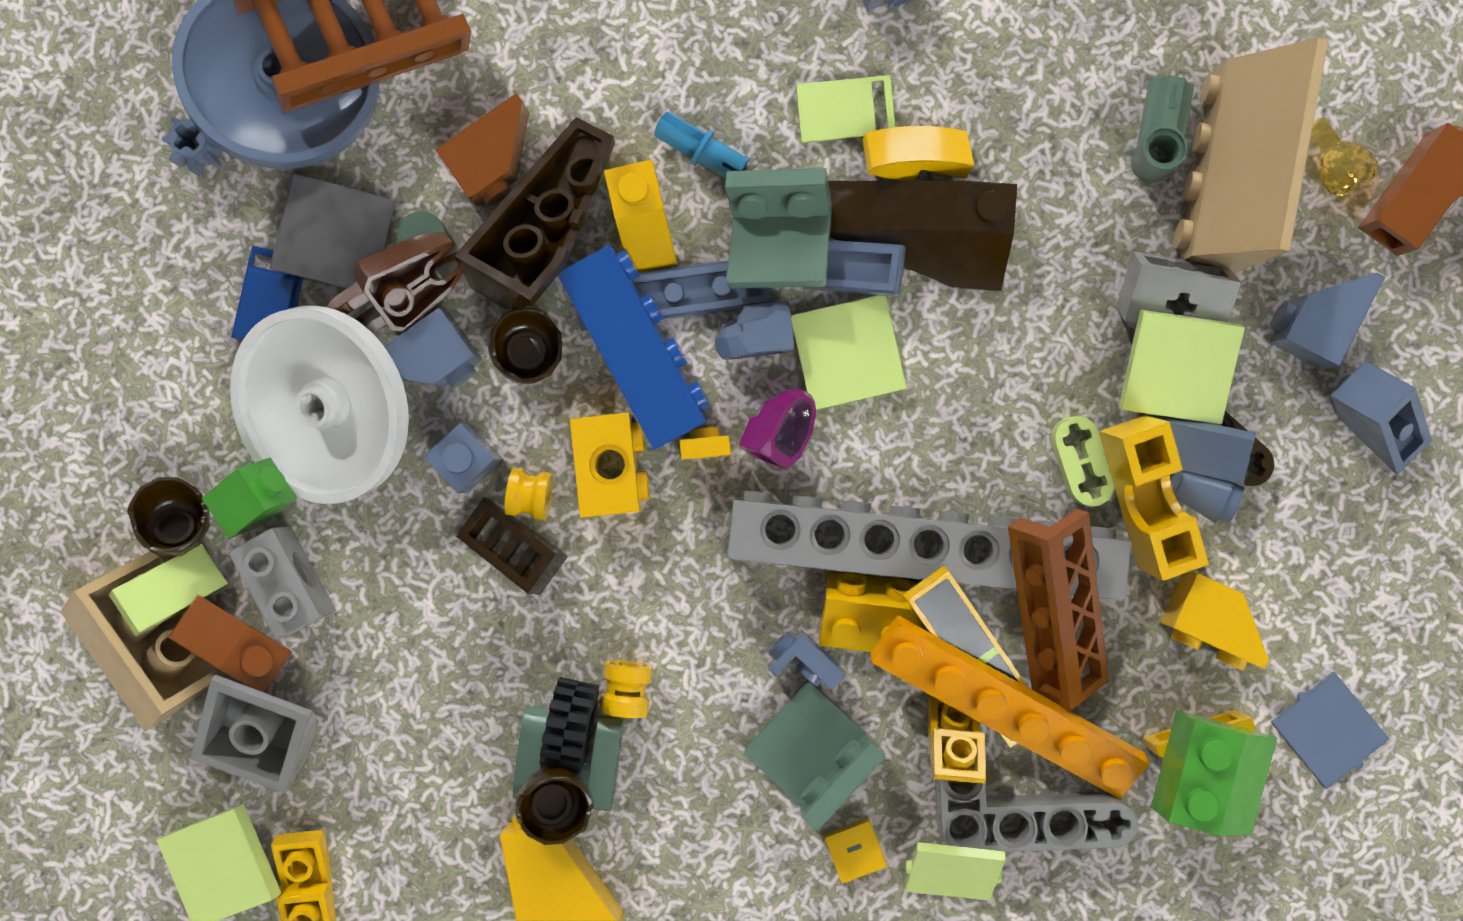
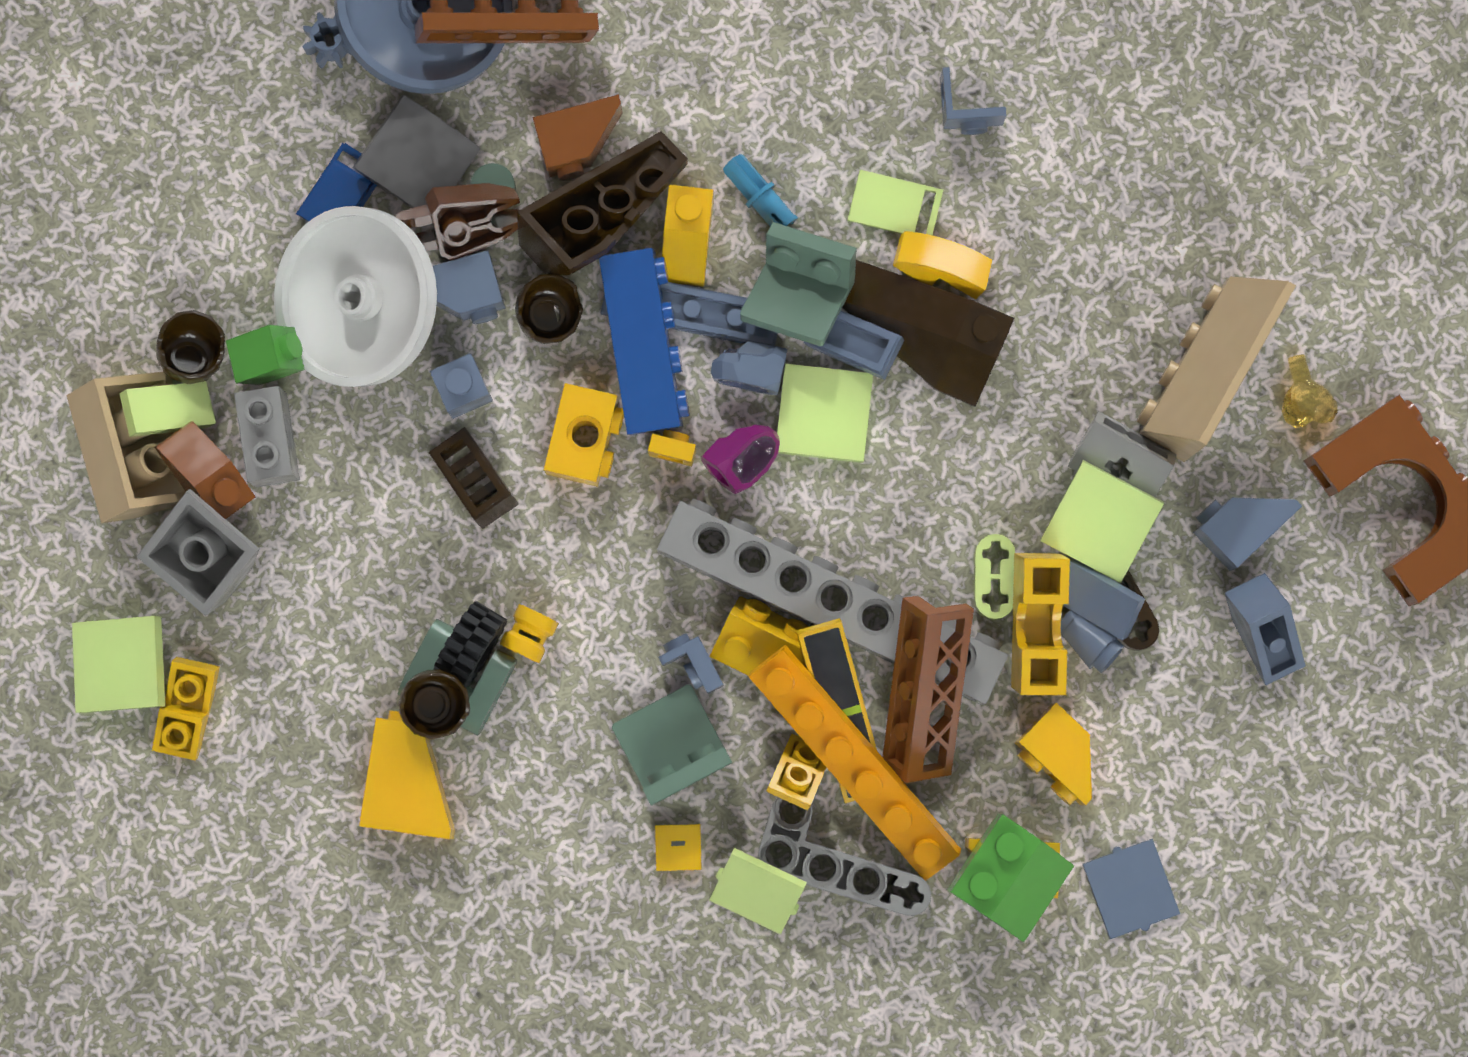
camera: 20 degrees right, 5 degrees down
yellow wheel [505,467,554,521] -> none
sand green piece [1131,75,1194,183] -> none

